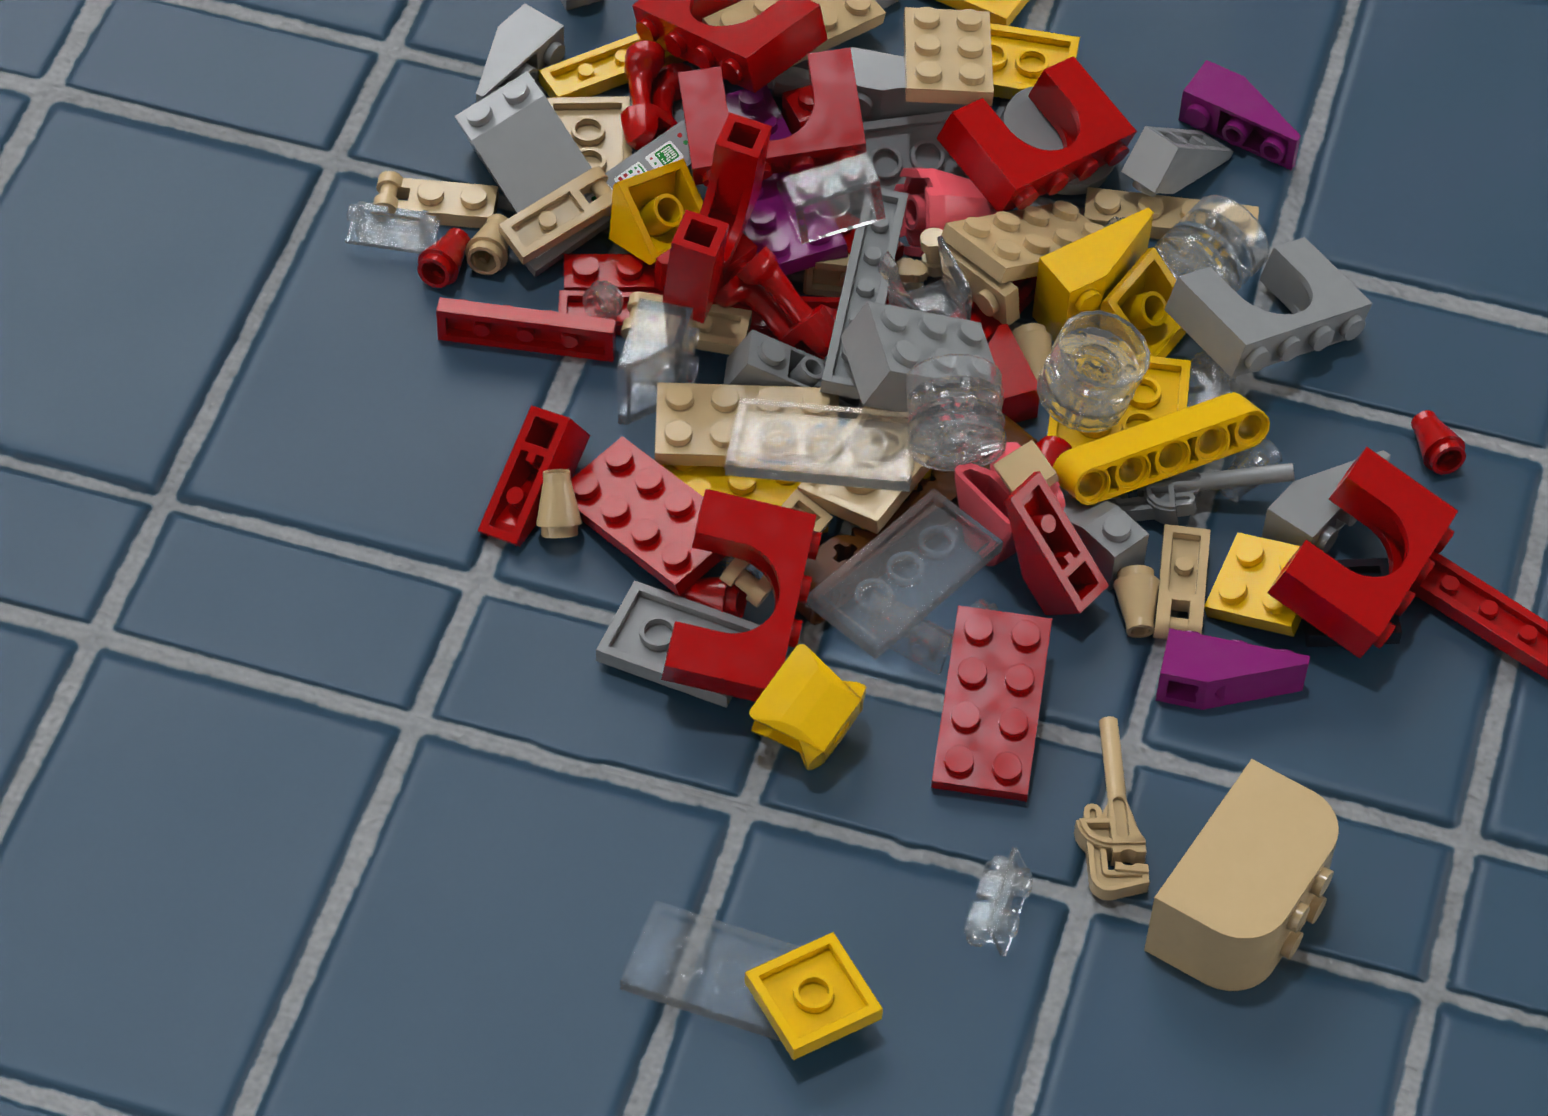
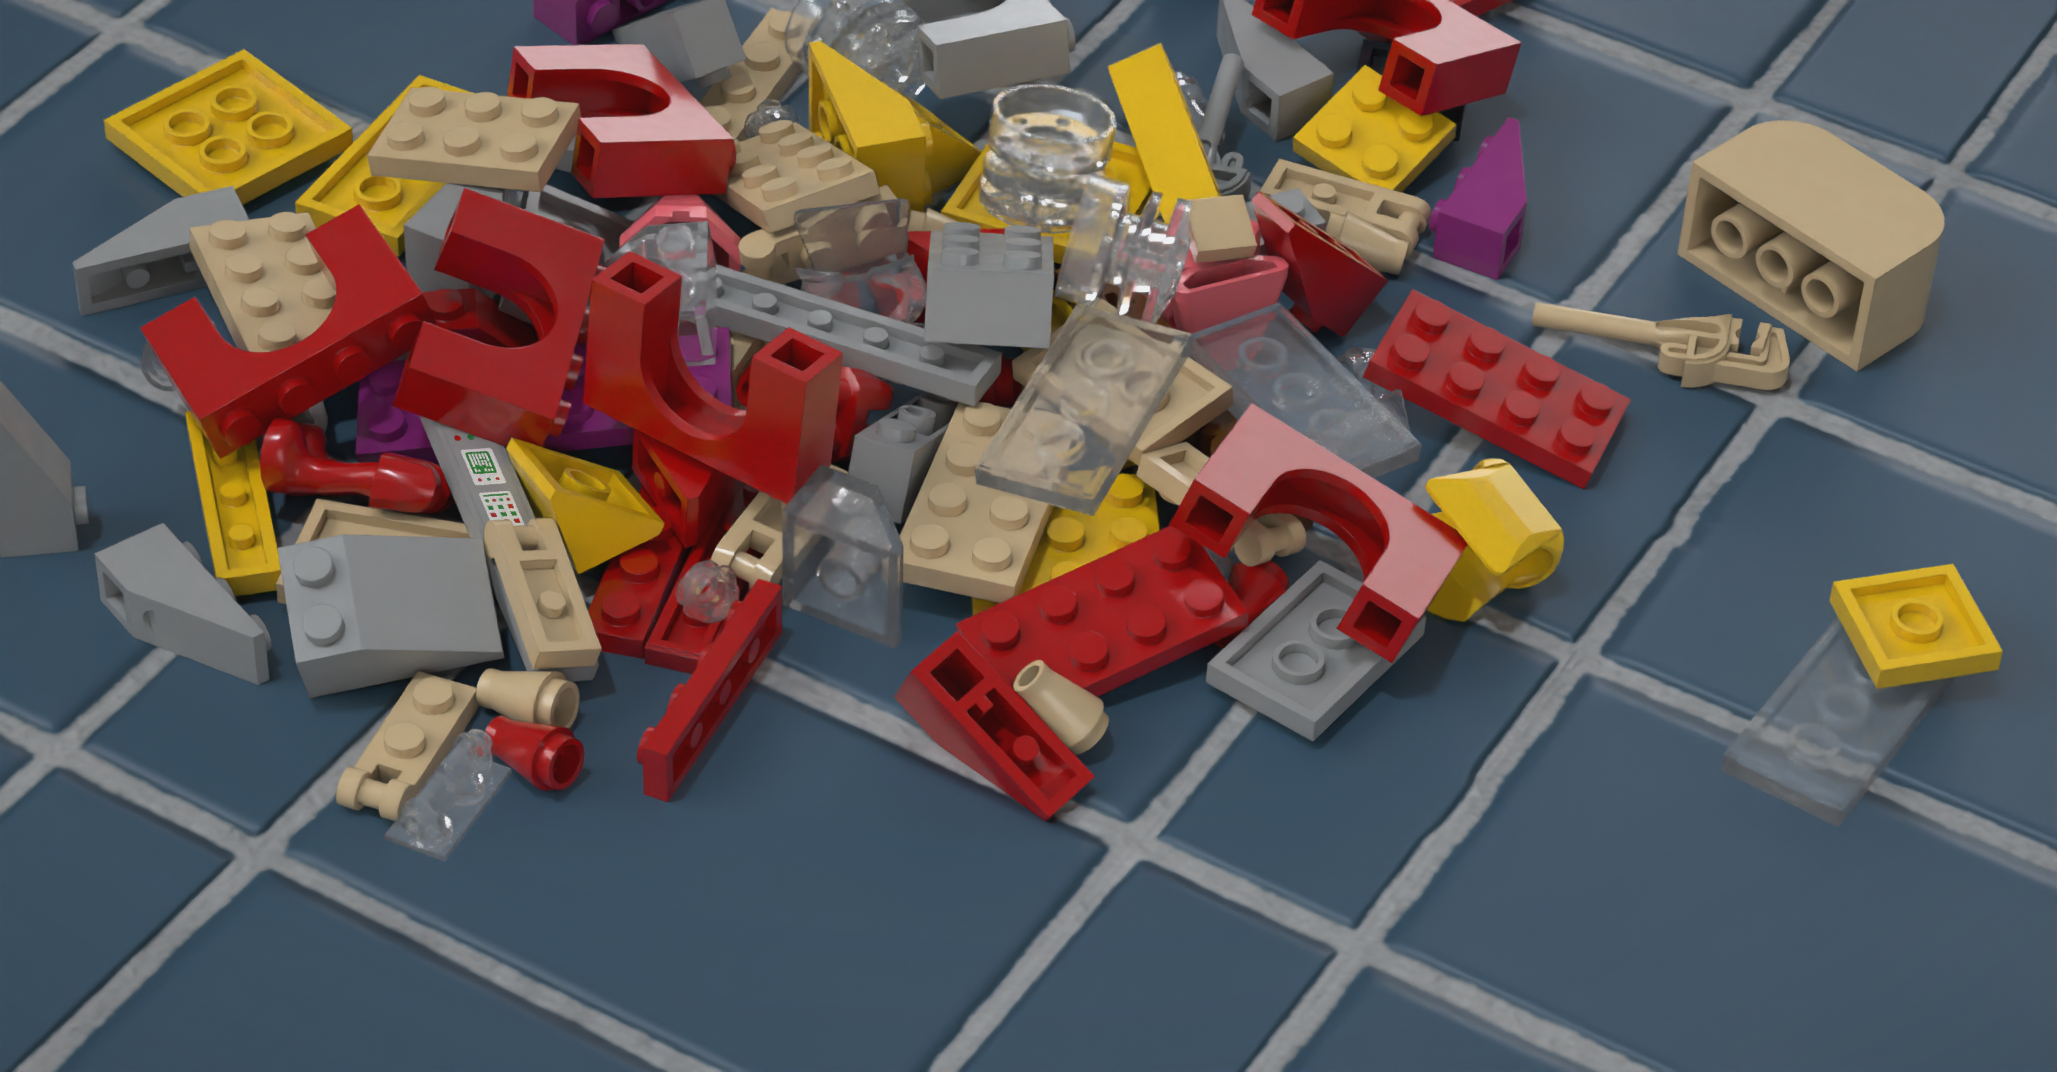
camera: 75 degrees left, 10 degrees down
clear hinge [964,848,1033,957] -> none

